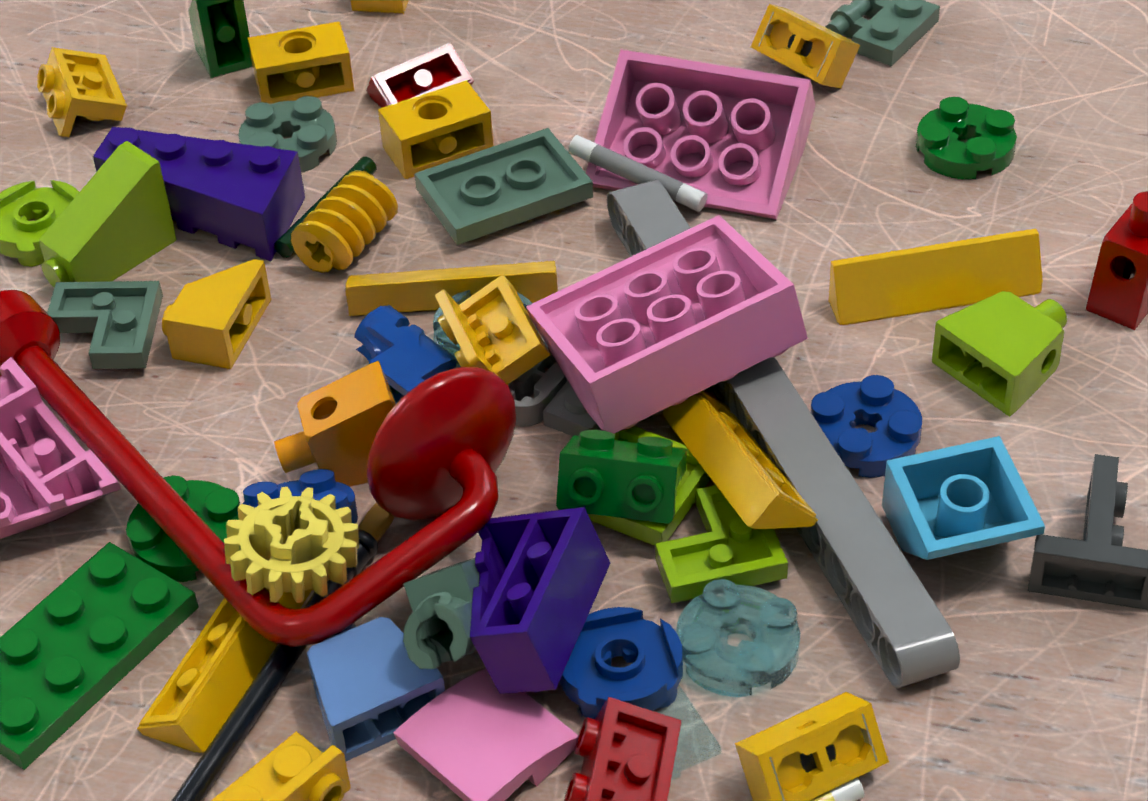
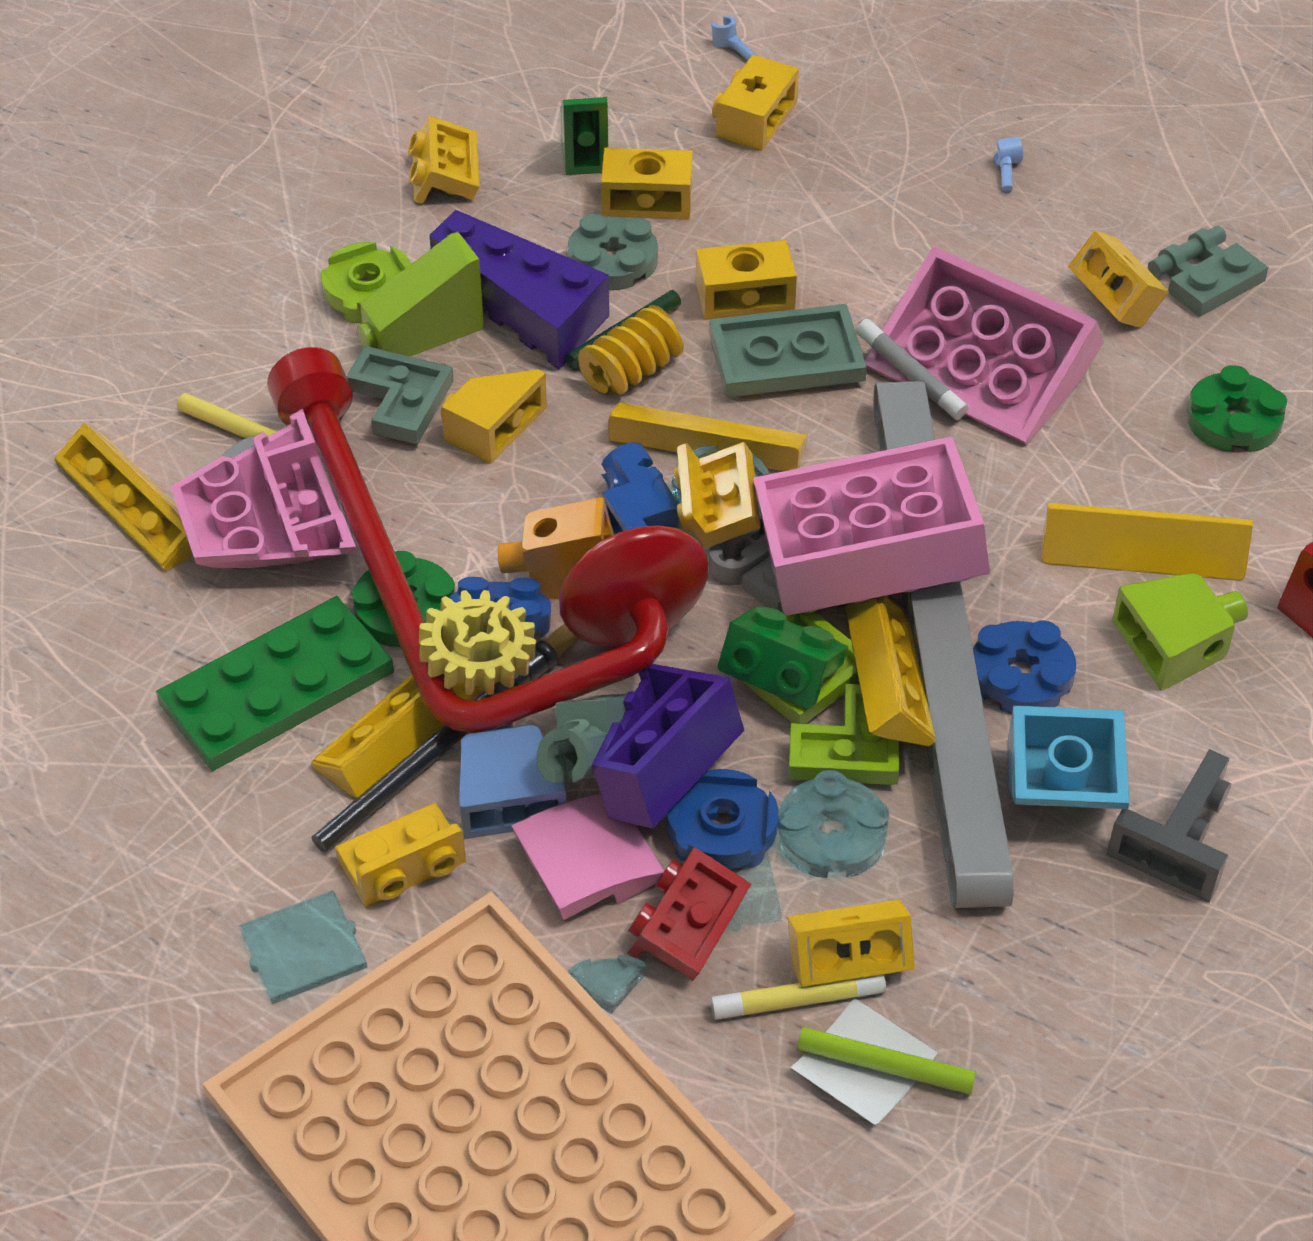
camera: 15 degrees right, 5 degrees up
slope [366,43,474,108] -> none

